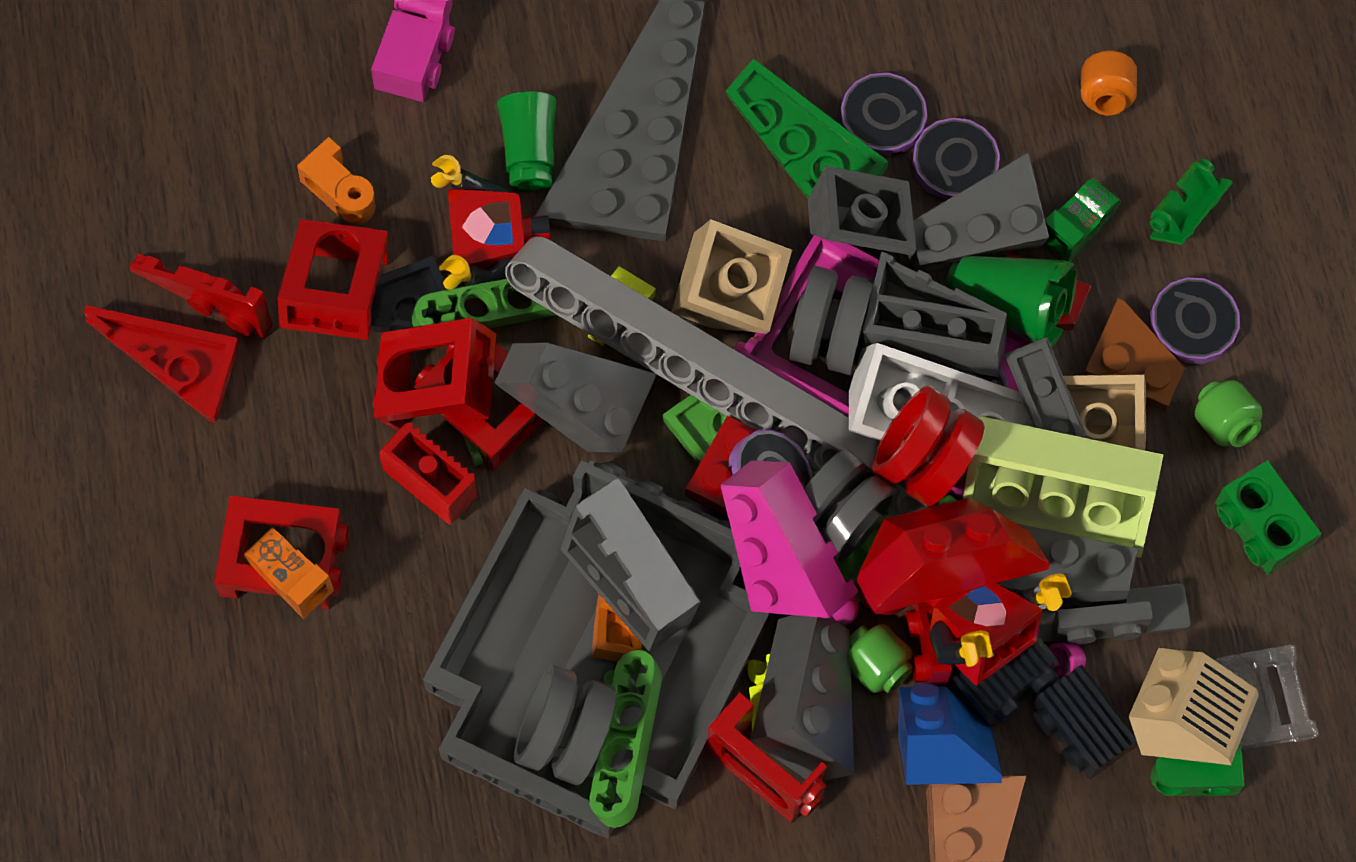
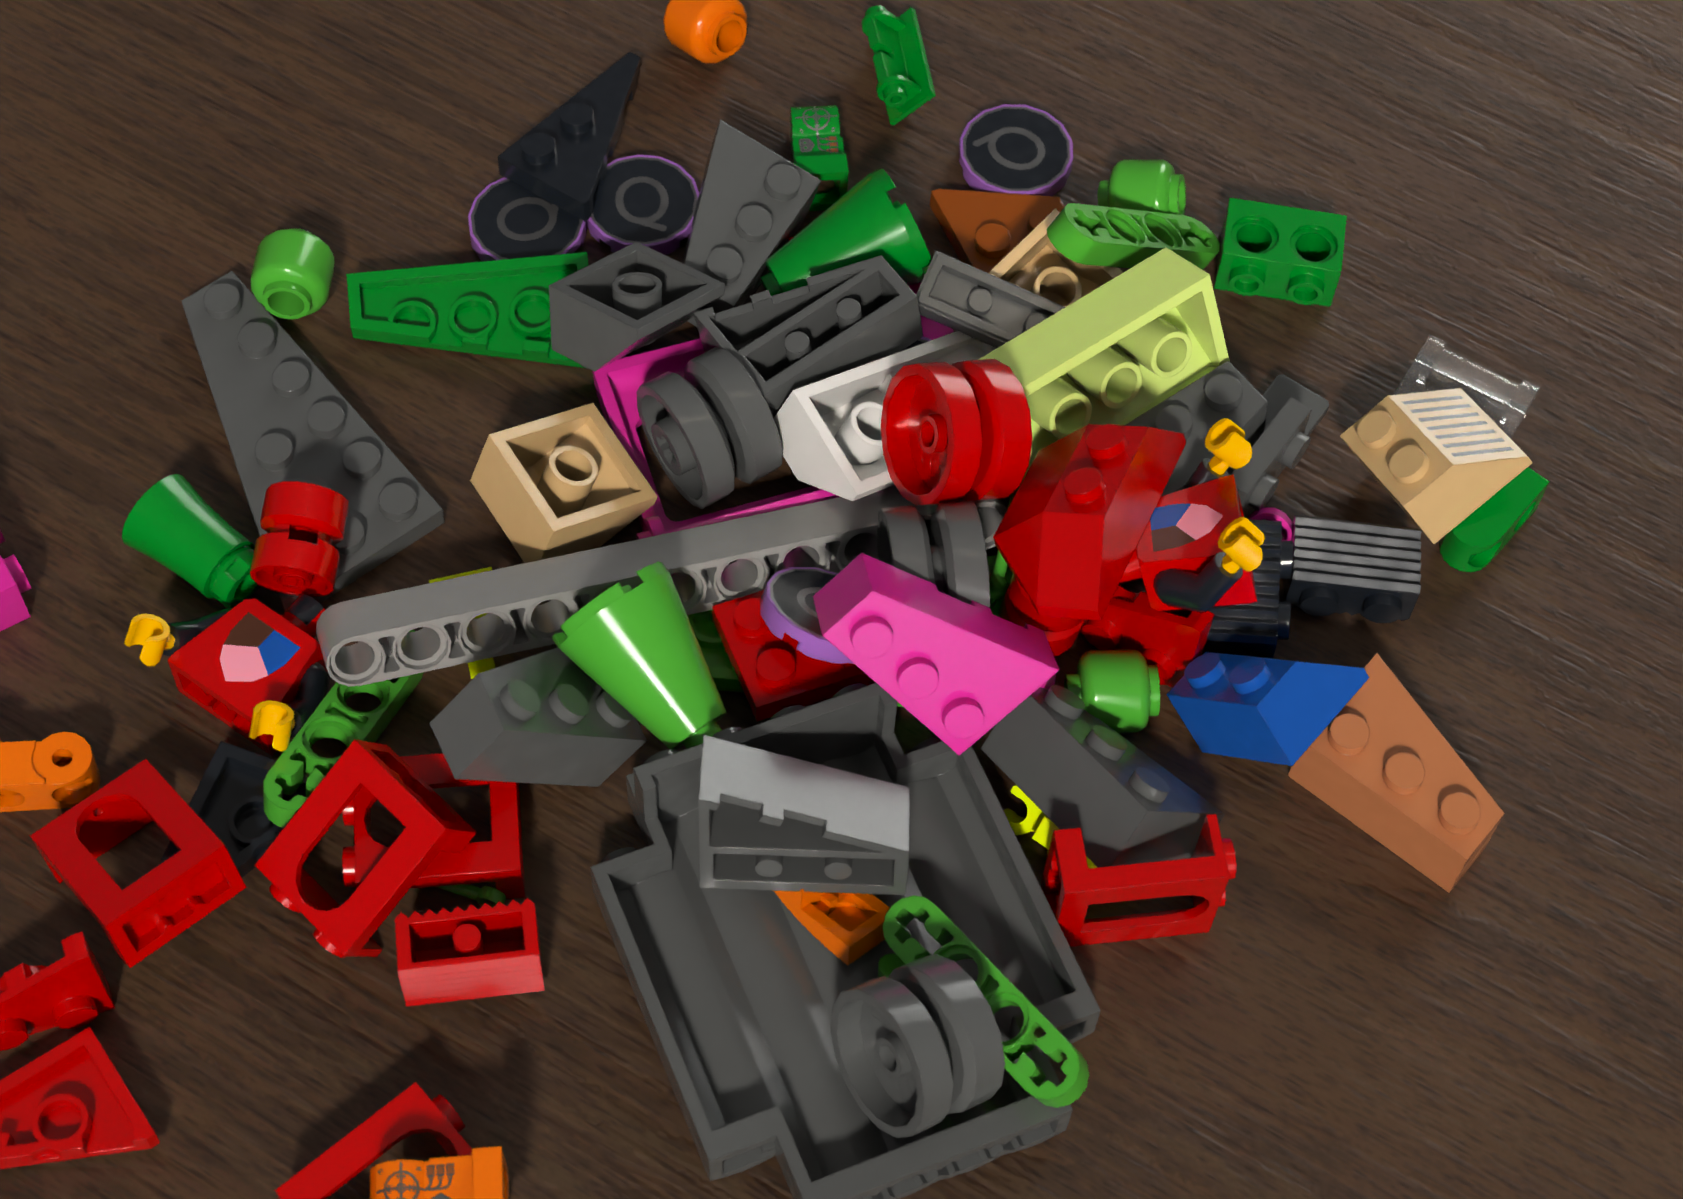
camera: 50 degrees left, 10 degrees down
none -> red wheel [250,481,349,597]
none -> bright green head [251,229,334,320]
none -> black wing [497,52,641,221]
none -> bright green cone [552,561,727,750]
none -> bright green beam [1047,203,1221,270]

